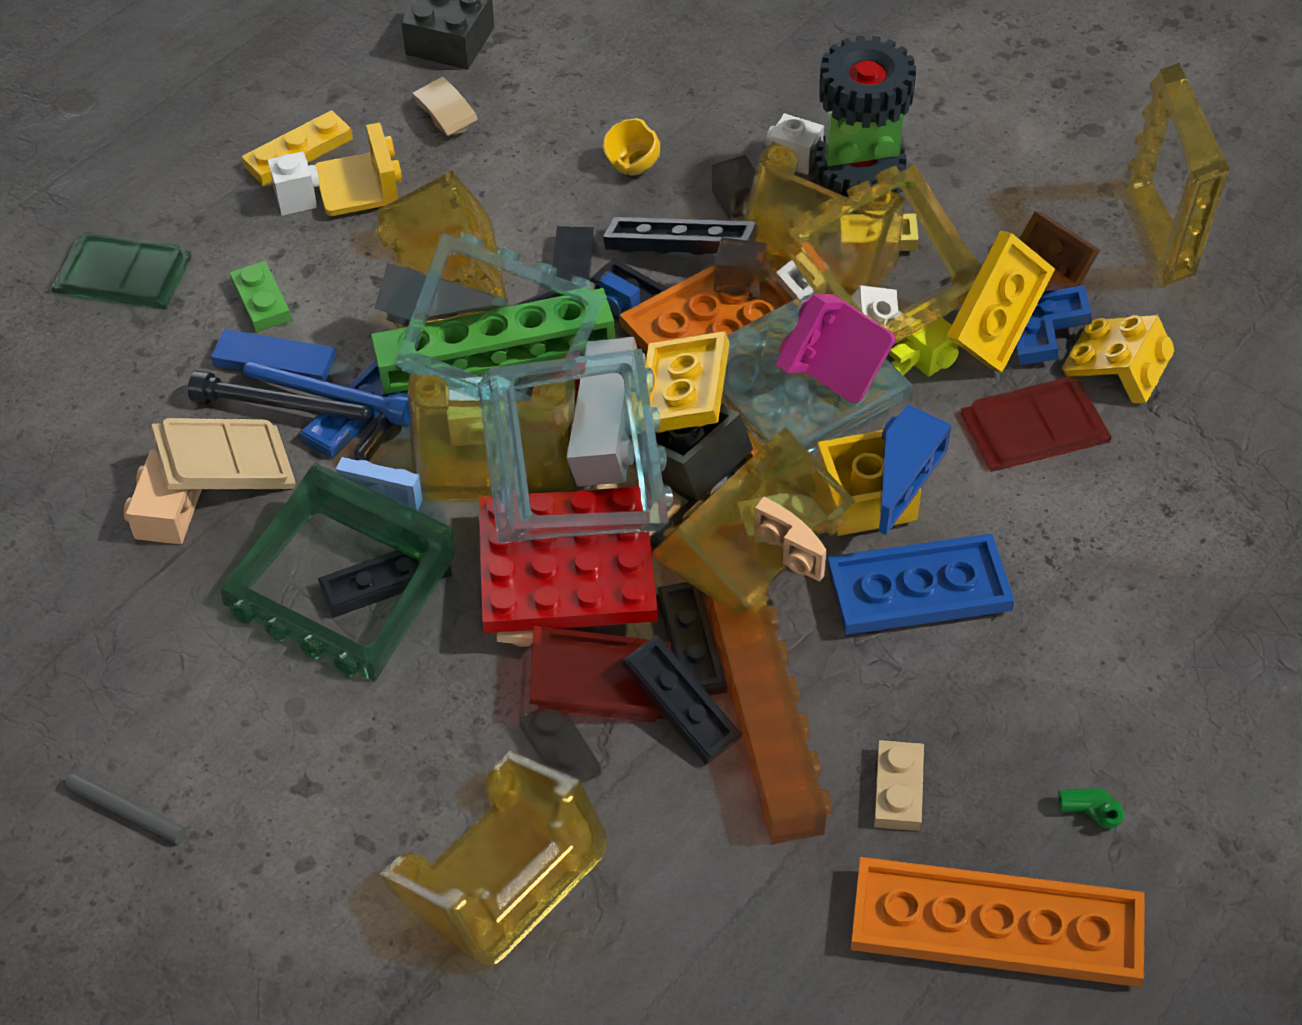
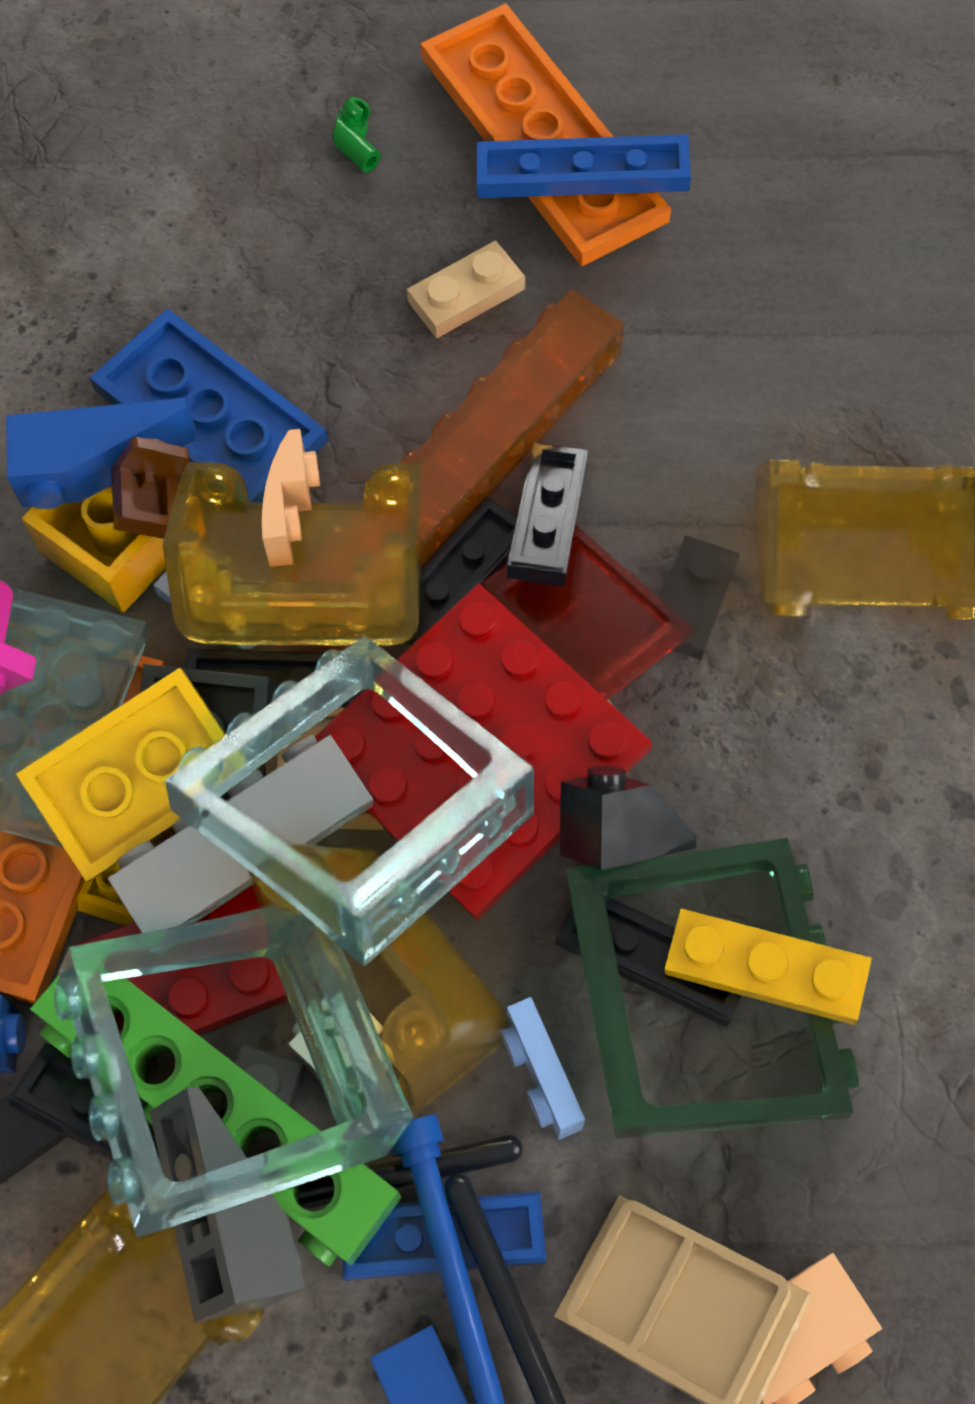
camera: 130 degrees left, 15 degrees up
none -> reddish brown bracket [111,437,189,540]
none -> blue plate [477,134,691,198]
none -> black slope [560,766,696,871]
none -> yellow plate [664,908,872,1026]

